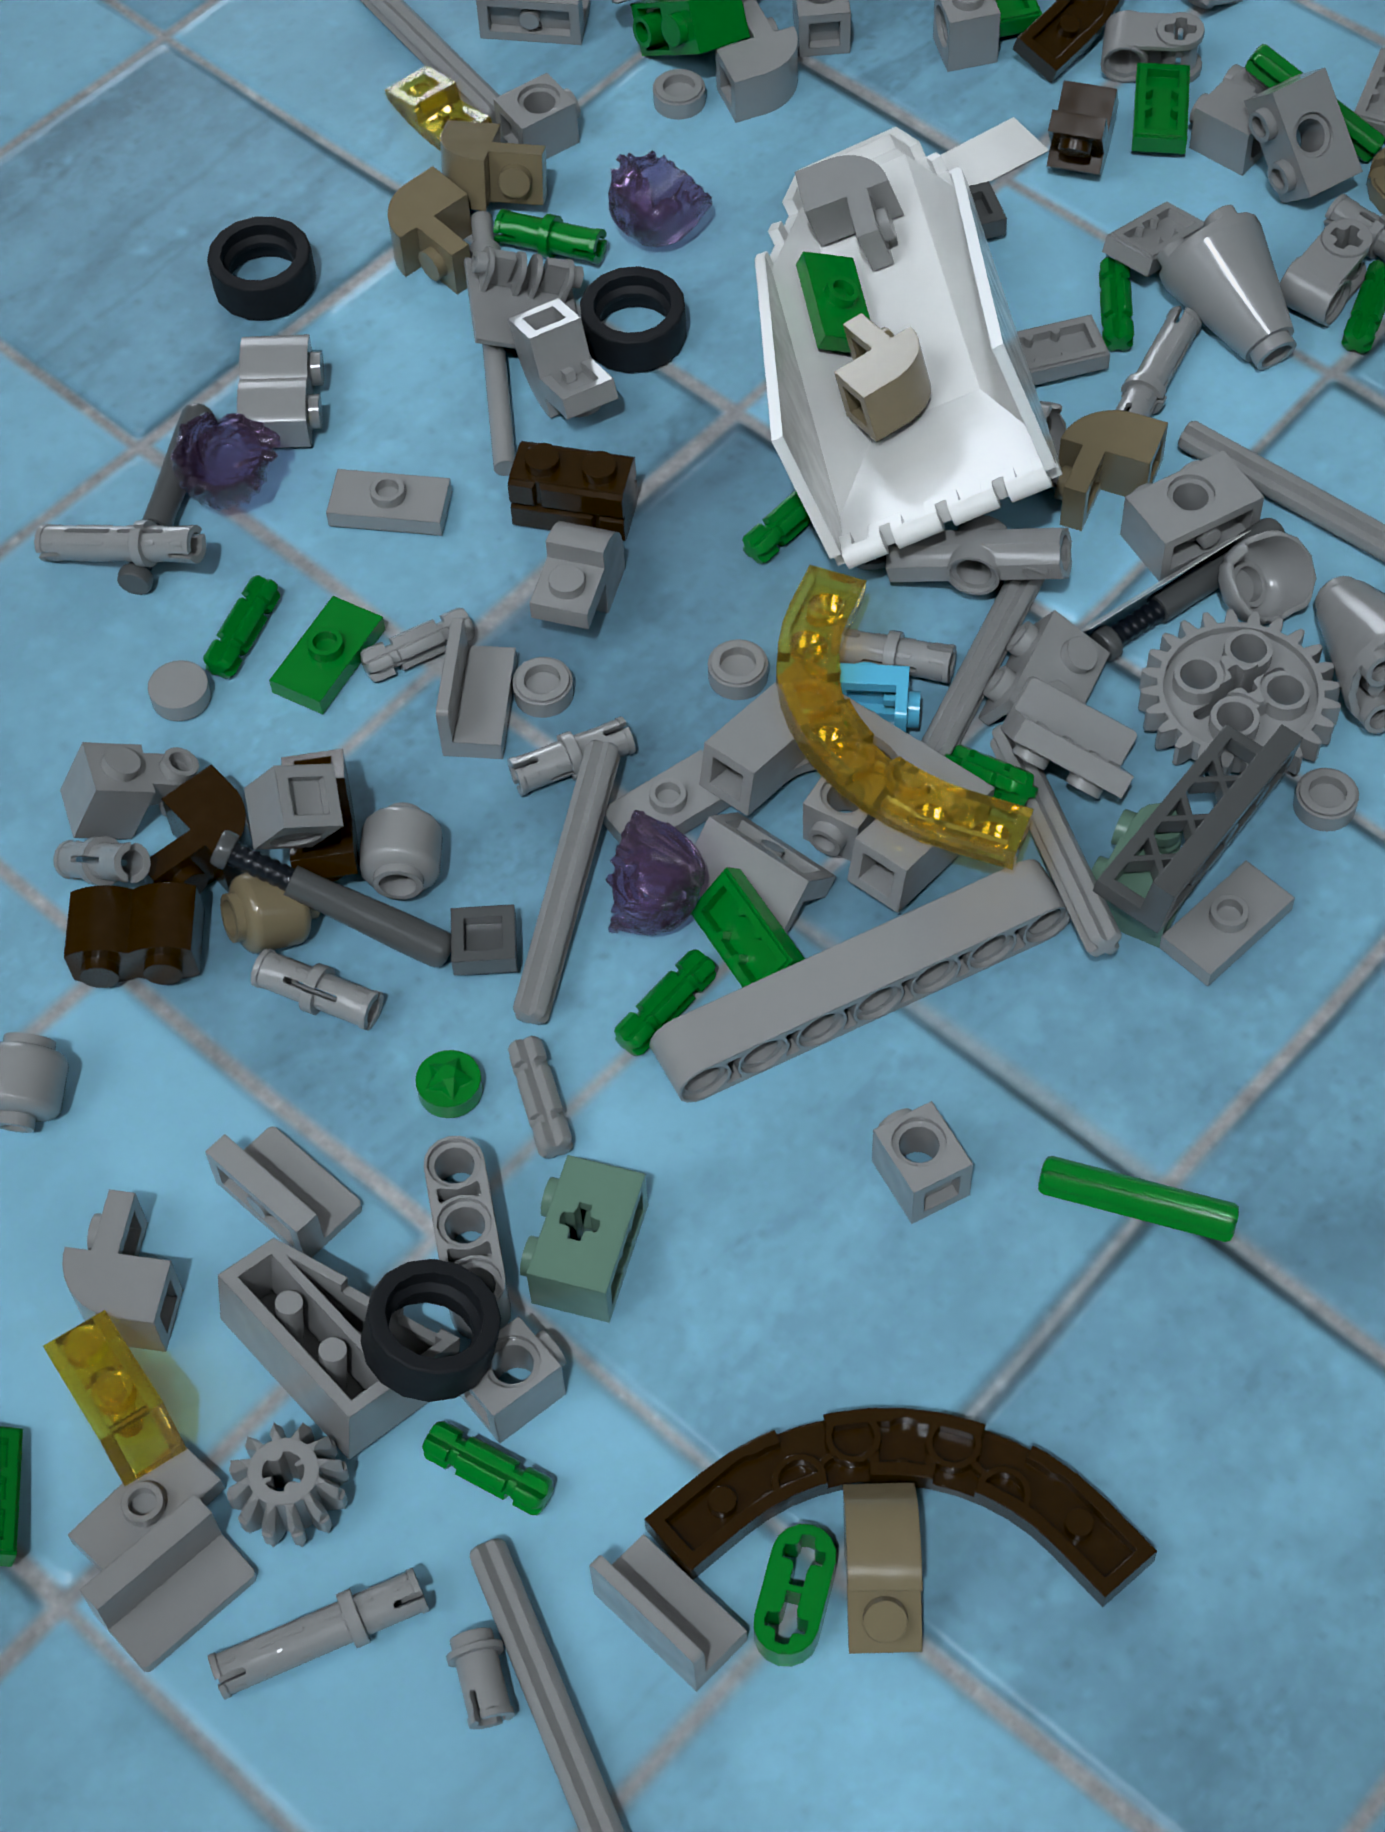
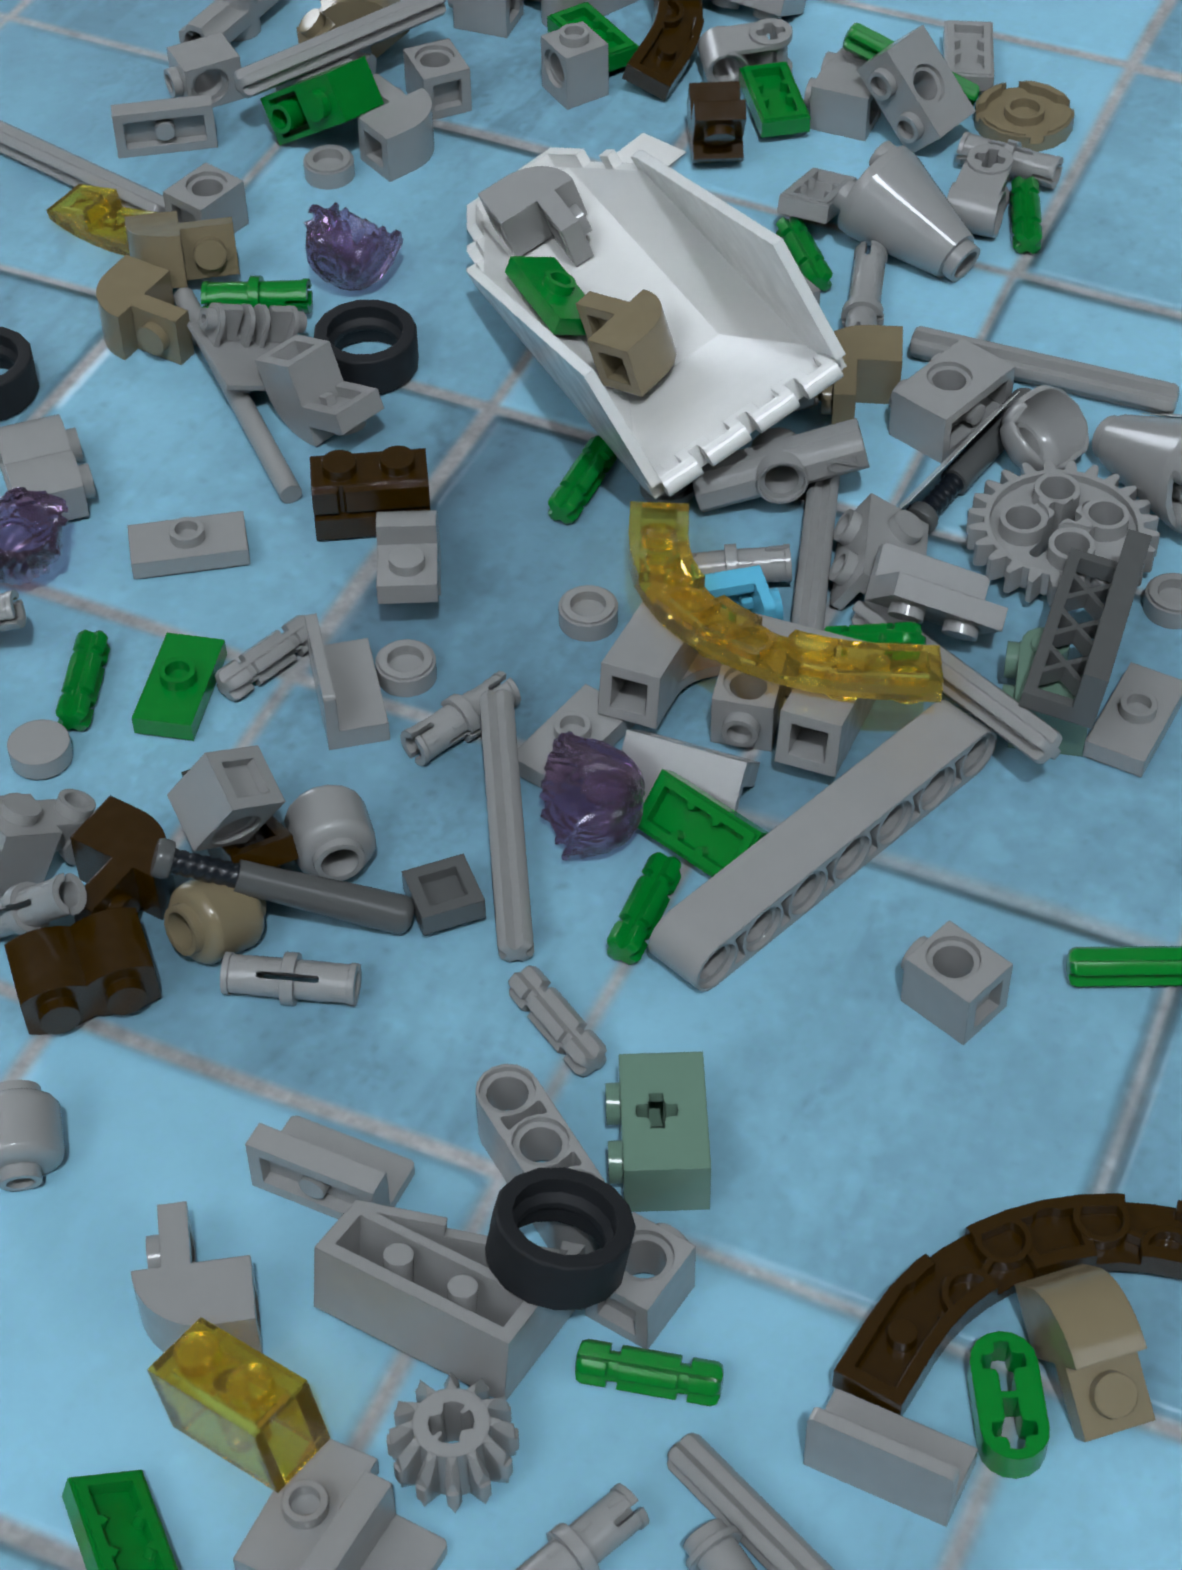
camera: 20 degrees left, 10 degrees down
green tile [415,1050,483,1118] -> none

